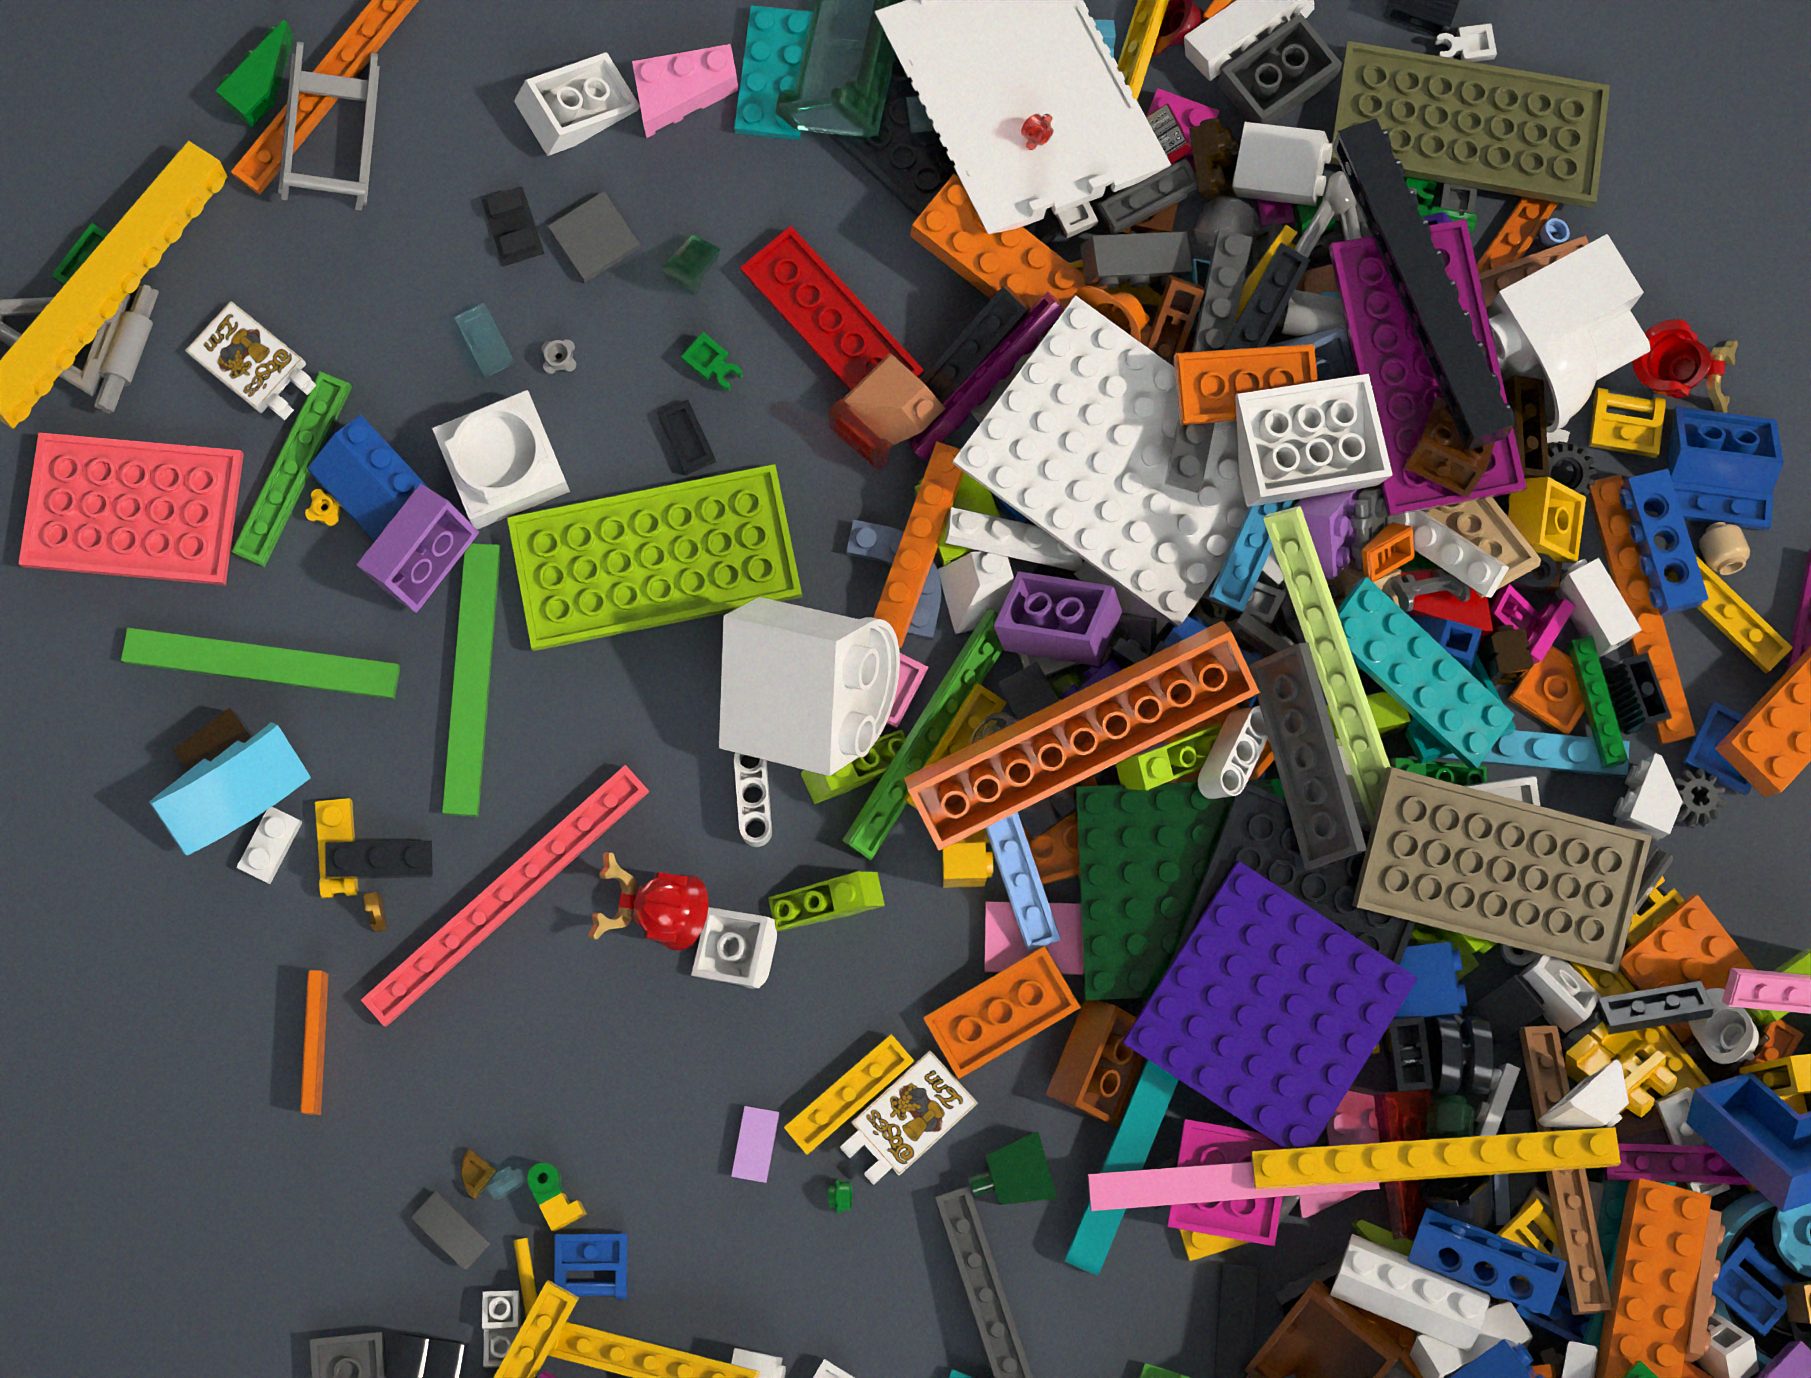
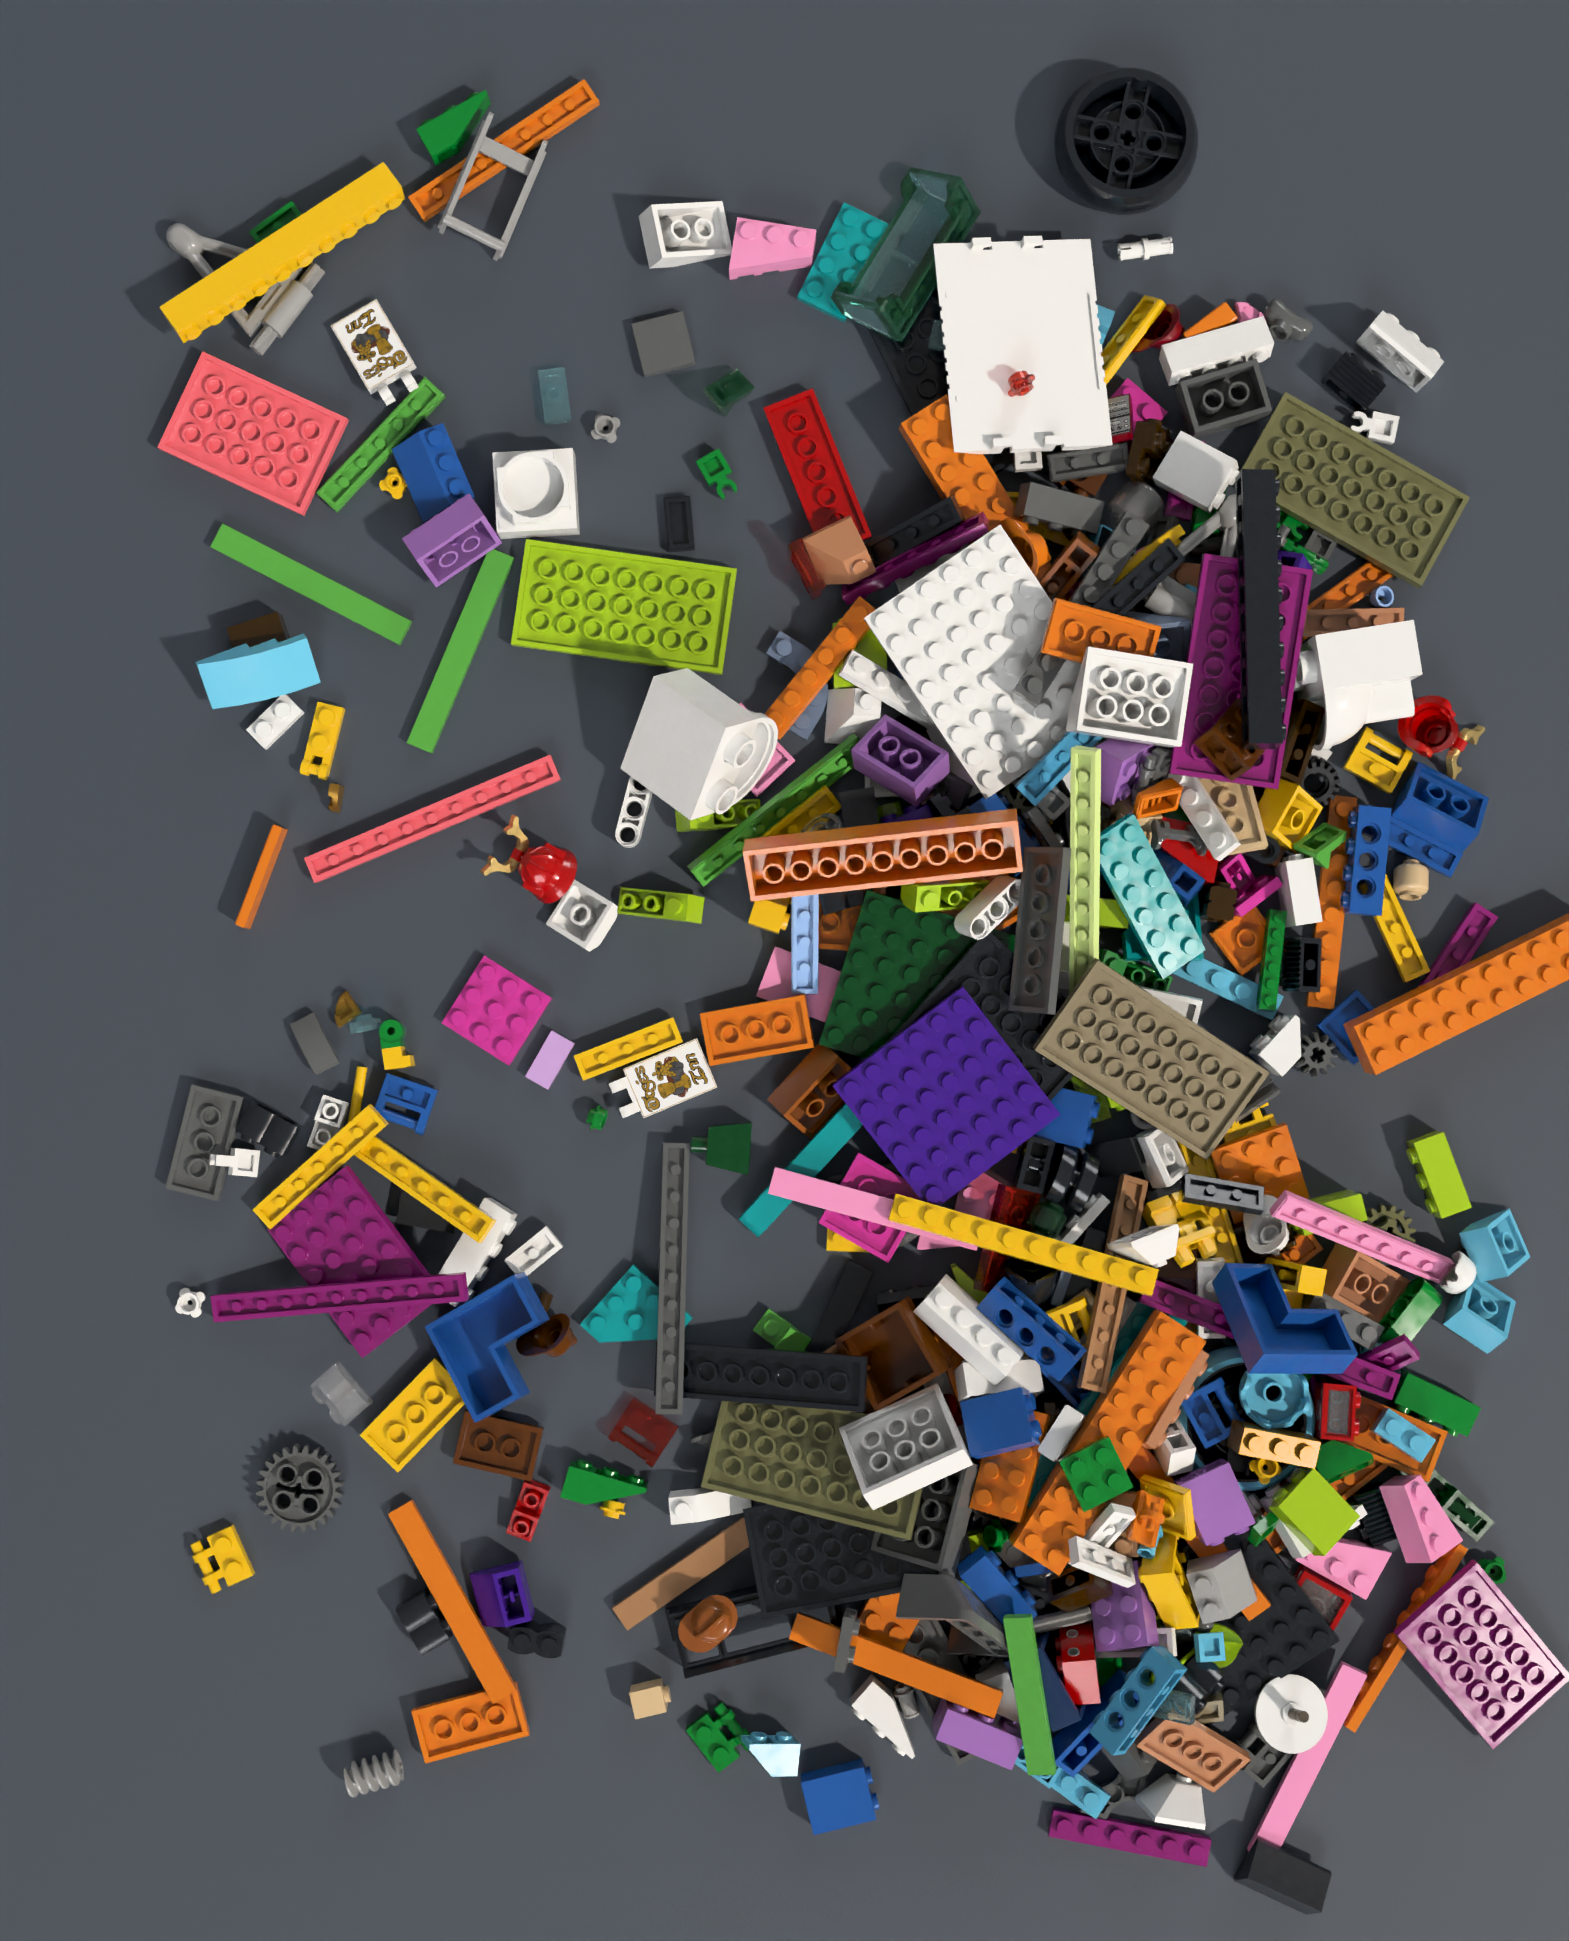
camera: 15 degrees right, 10 degrees up
black plate [324,840,433,879] -> none
black piece [481,186,545,267] -> none
none -> dark pink plate [442,955,552,1066]
none -> bright green slope [1293,822,1347,869]

